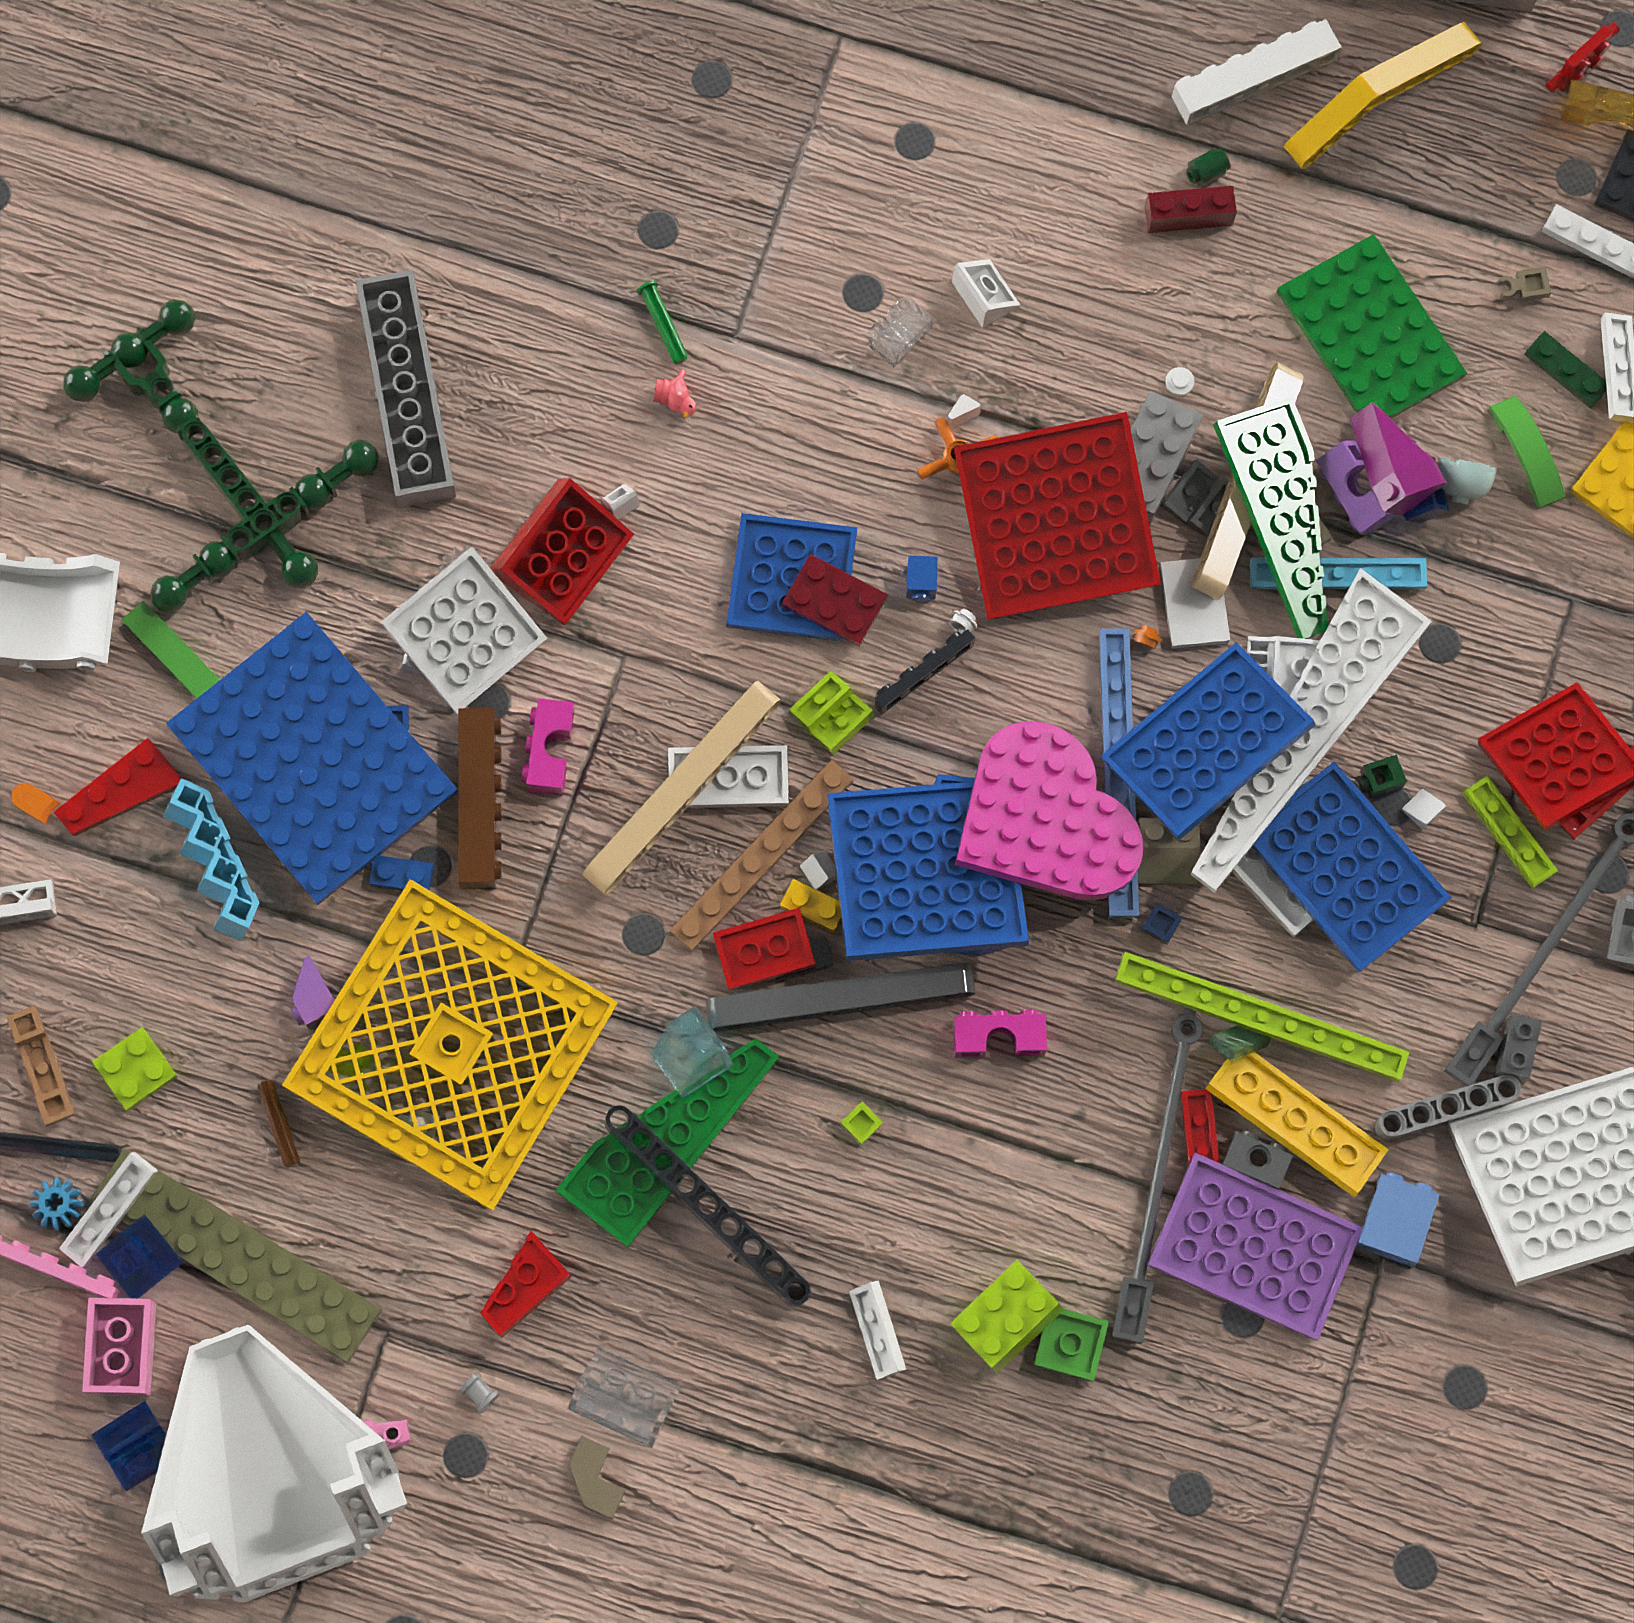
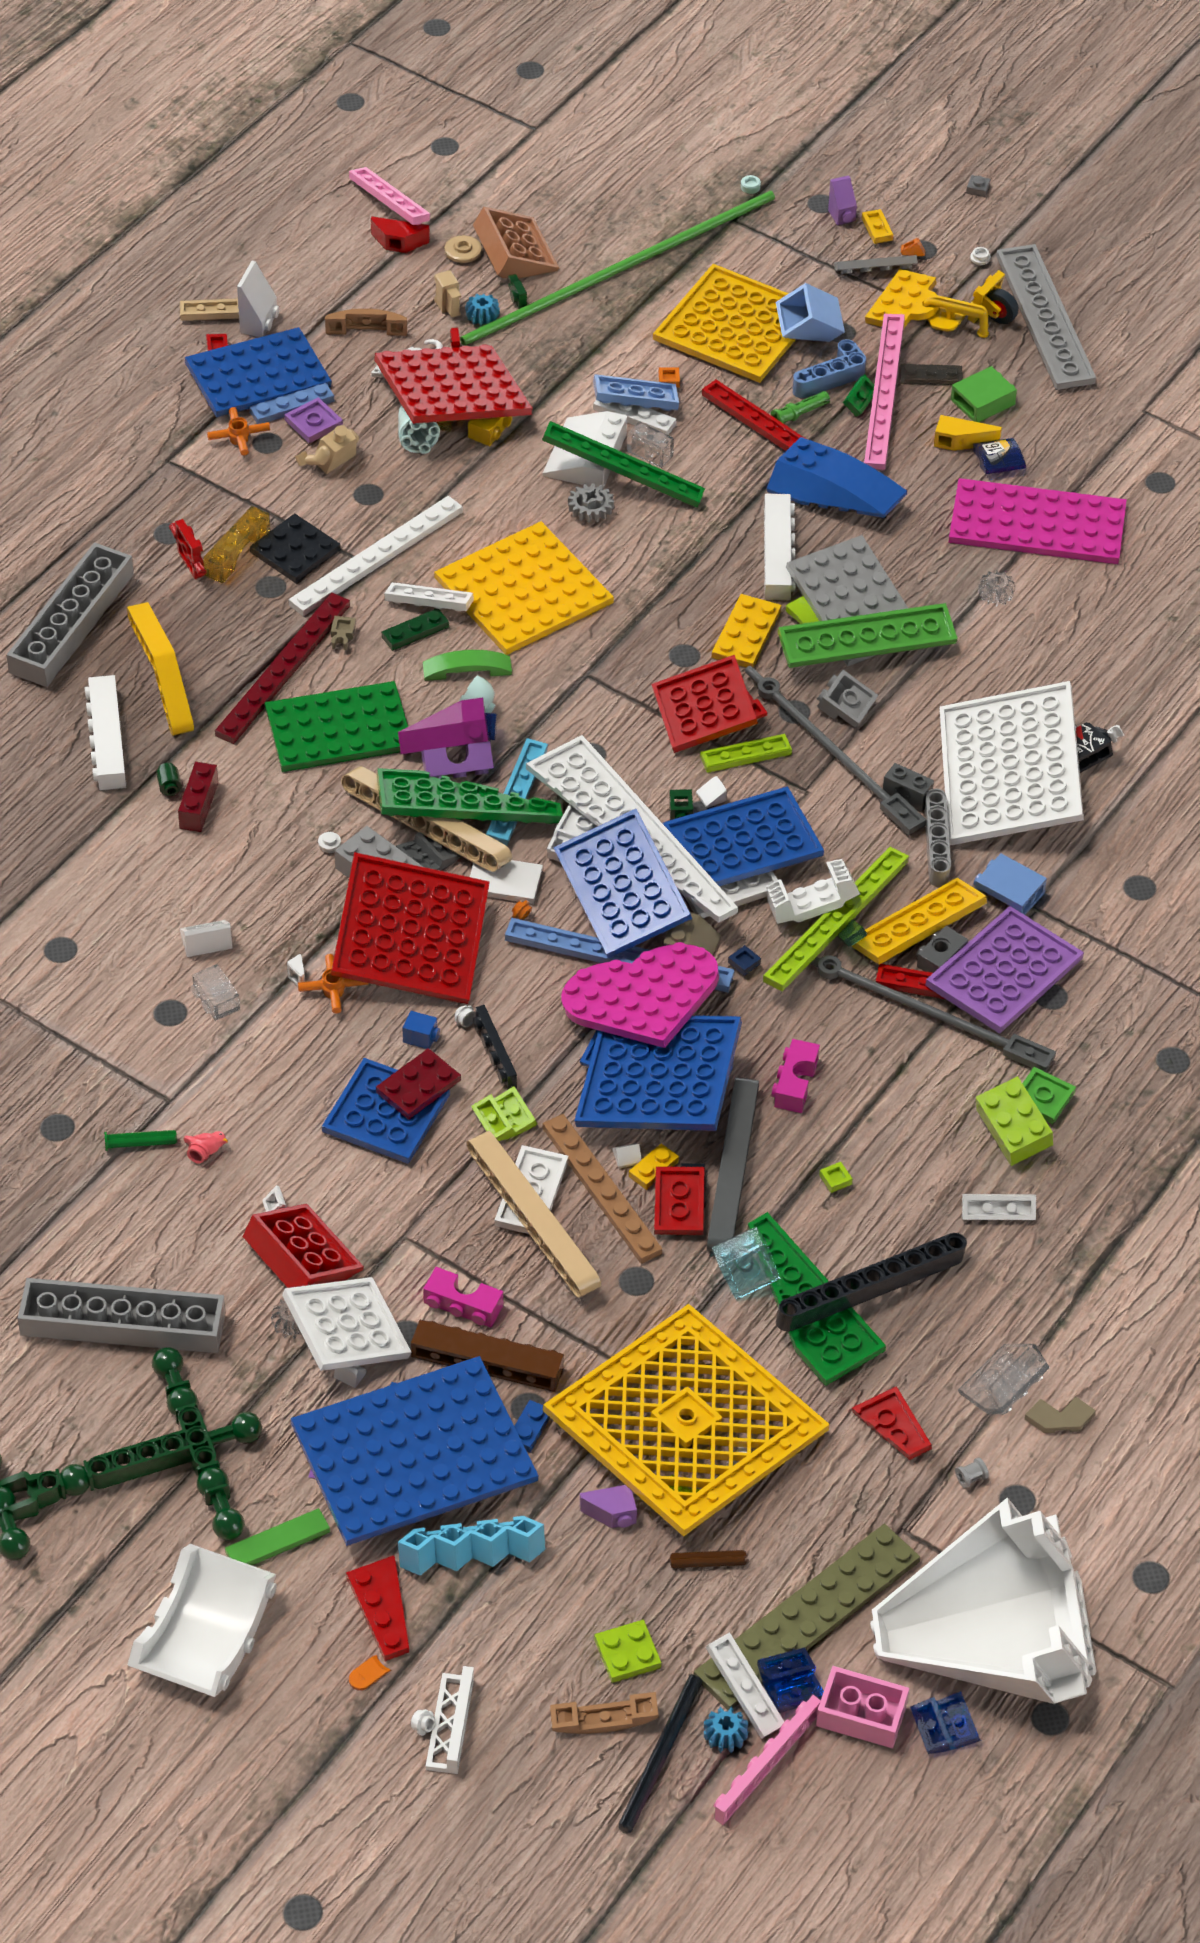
camera: 70 degrees left, 25 degrees down
none -> dark red plate [215,592,350,744]
none -> white plate [766,859,860,924]

